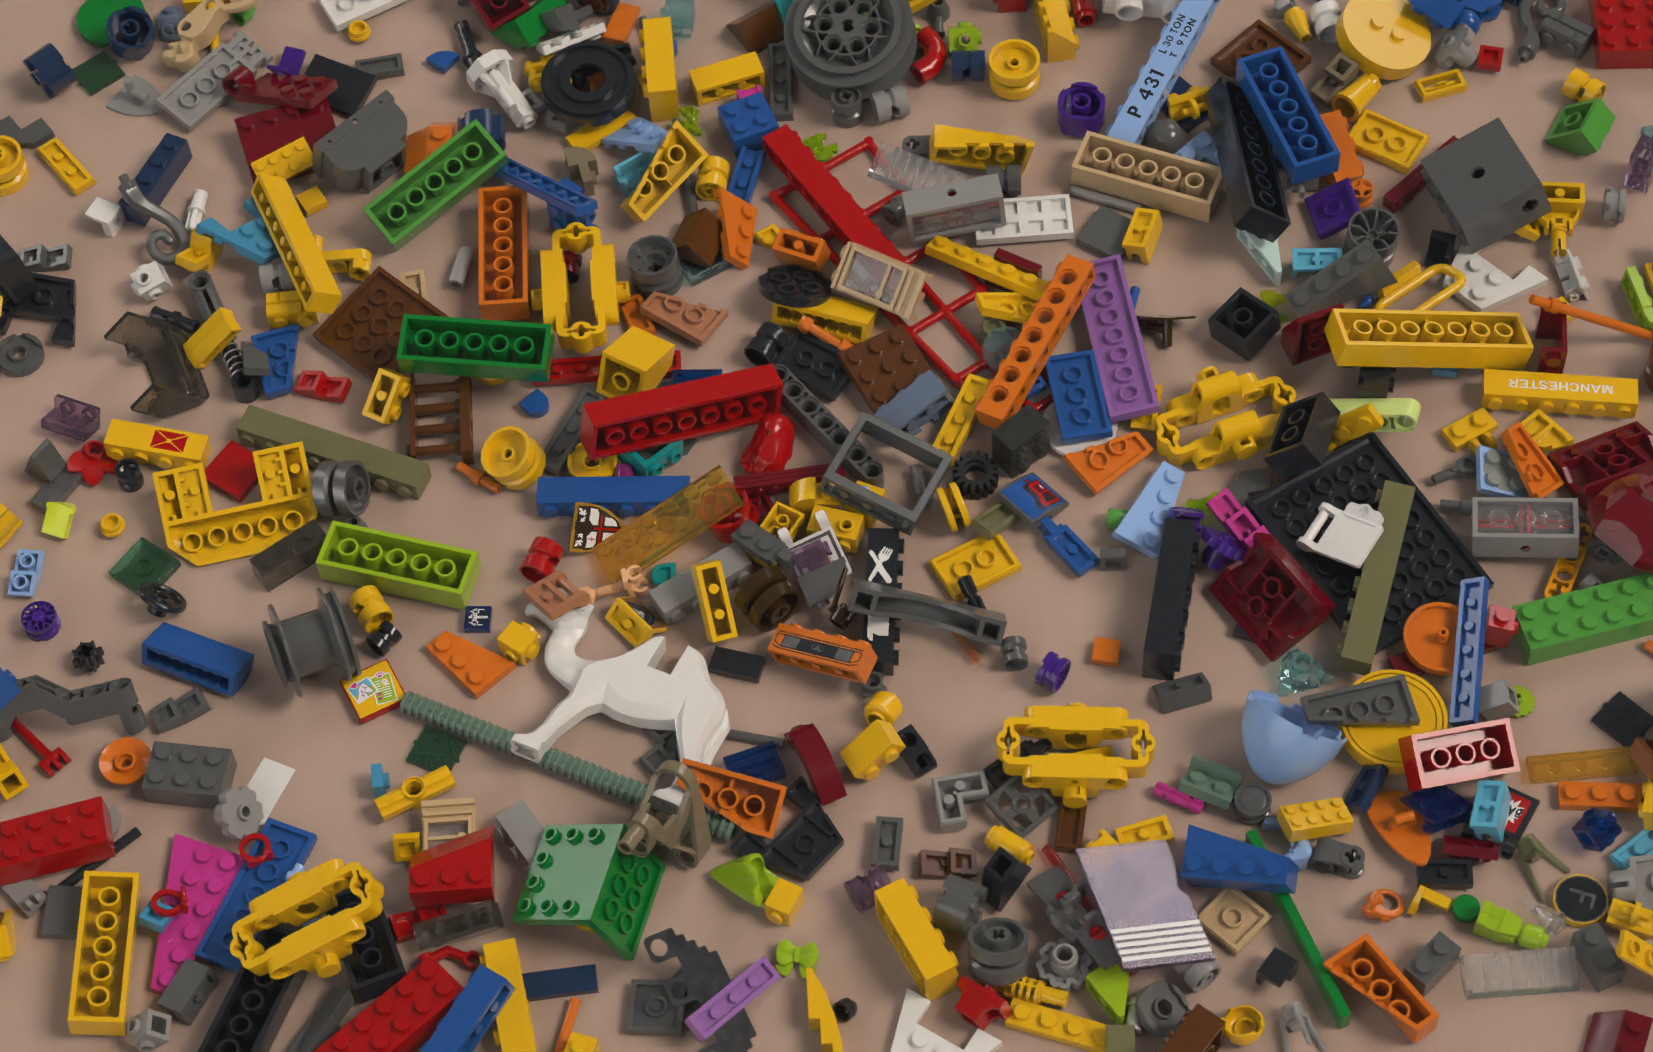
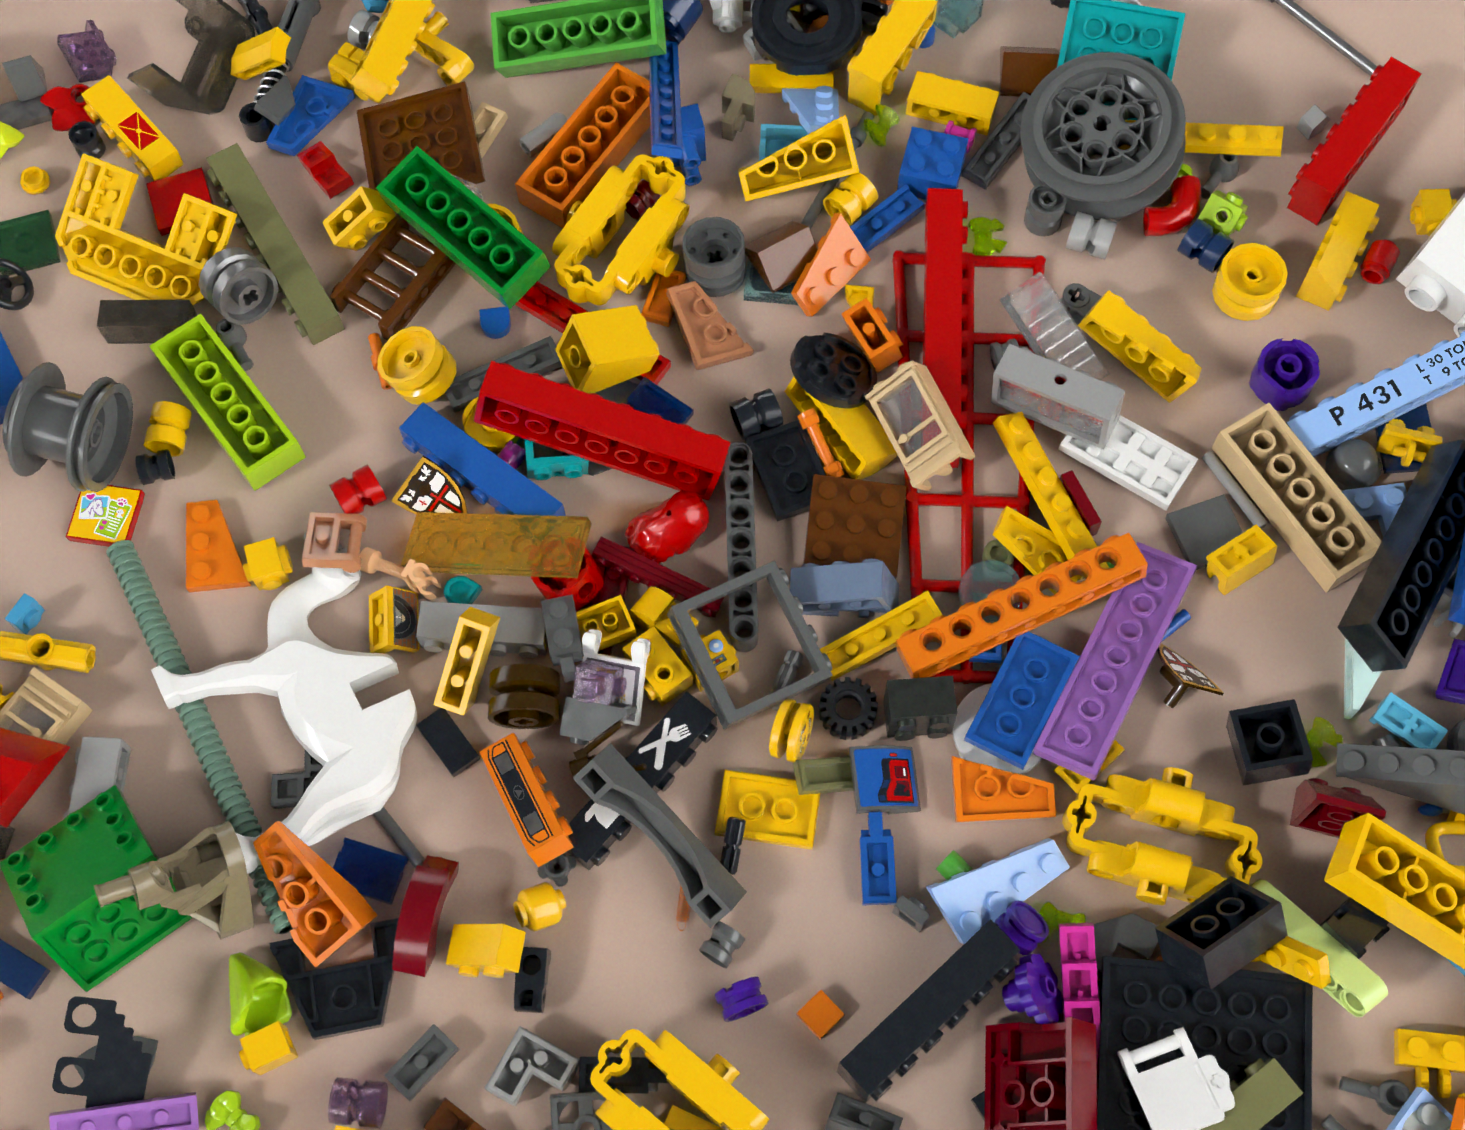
camera: 35 degrees right, 10 degrees up
clear green piece [406,725,467,772] -> none
clear blue tile [464,606,493,633] -> none
dark grey tile [626,979,687,1037] -> none
dark grey wheel [986,164,1021,196] -> none

